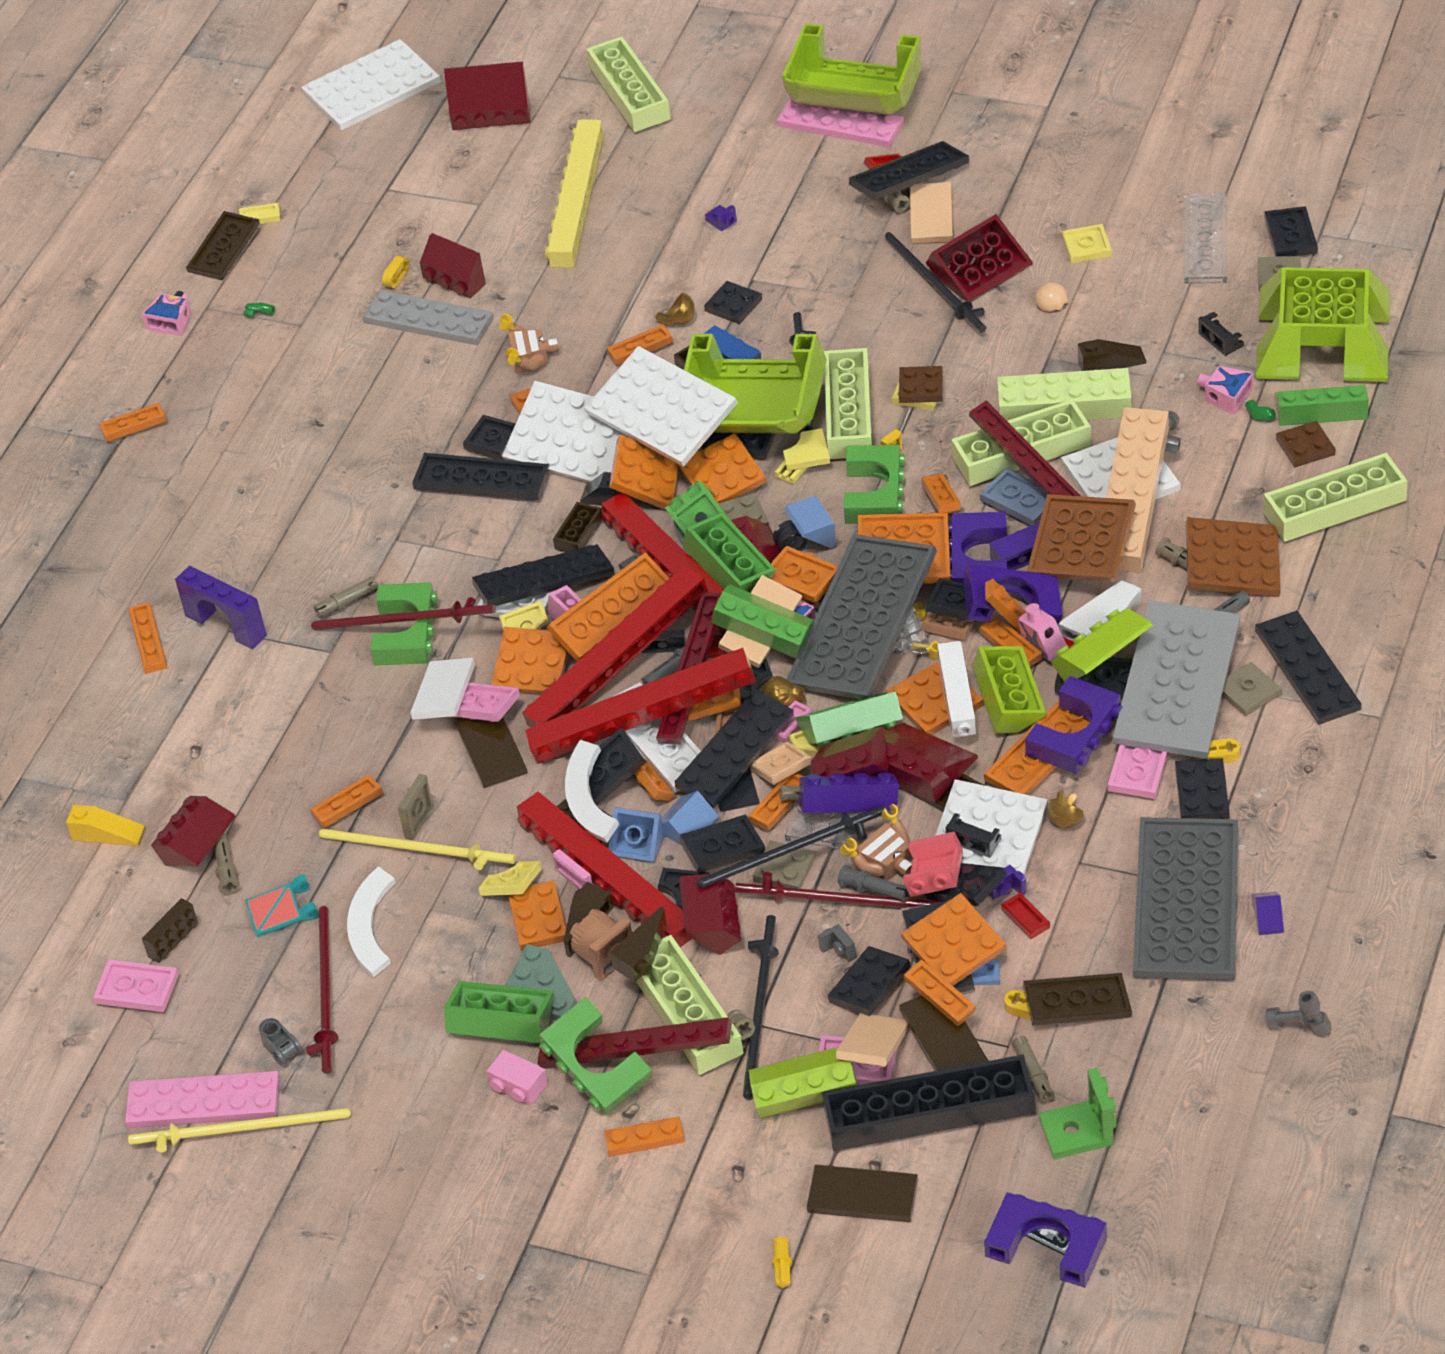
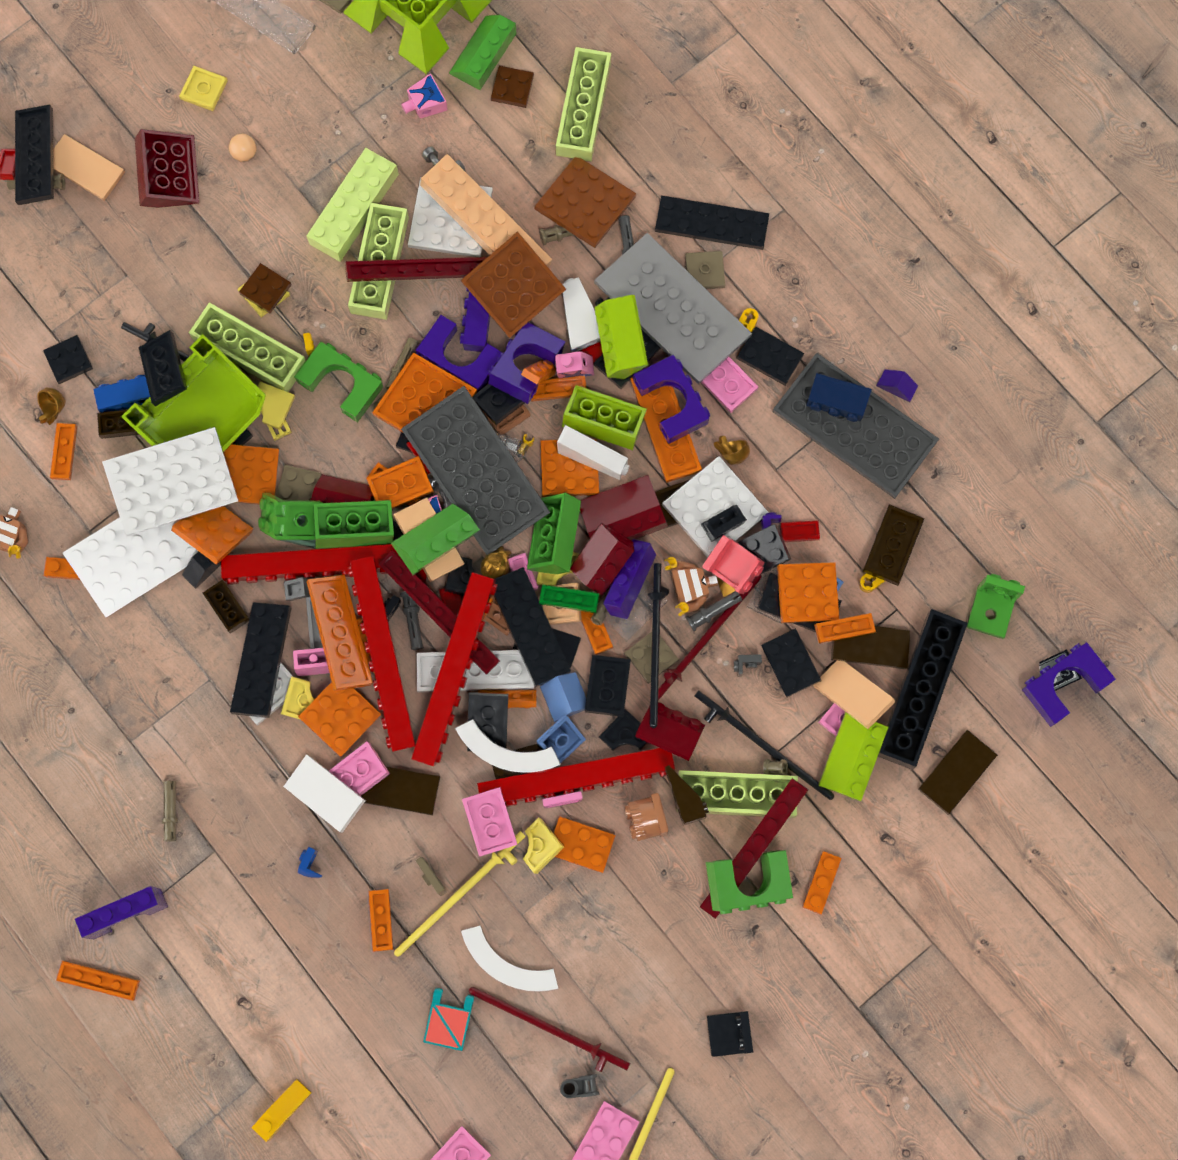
camera: 65 degrees left, 30 degrees up
dark brown piece [142,898,198,963] -> none
dark red slope [151,796,236,867] -> none
dark tan pin [214,833,240,895] -> none
dark red piece [311,597,496,630] -> none
bright green arch [370,582,438,666] -> none
black plate [412,453,550,501] -> none
bright green slope [444,981,554,1043] -> none
black plate [463,415,516,459] -> none
bright pink brick [486,1050,548,1105] -> none
sand green plate [505,944,576,1020] -> none
dark brown slope [564,882,613,958] -> none
yellow axle [771,1237,792,1288] -> none
black wheel [773,520,808,551] -> none
medium blue slope [785,495,836,549] -> none
black piece [885,232,987,333] -> none
orange plate [921,474,961,514] -> none
sand blue plate [980,468,1047,526] -> none
dark tan pin [1012,1036,1055,1103] -> none
dark brown slope [1078,339,1147,371] -> none
black hinge [1198,312,1244,356] -> none
green arm [1245,400,1276,421] -> none
flat silver bar [1265,991,1331,1036] -> none
none -> black tile [138,330,187,407]
none -> blue plate [298,847,322,878]
none -> bright pink plate [462,787,517,857]
none -> green tile [539,584,600,613]
none -> black bracket [707,1011,754,1057]
none -> dark blue slope [806,373,872,422]

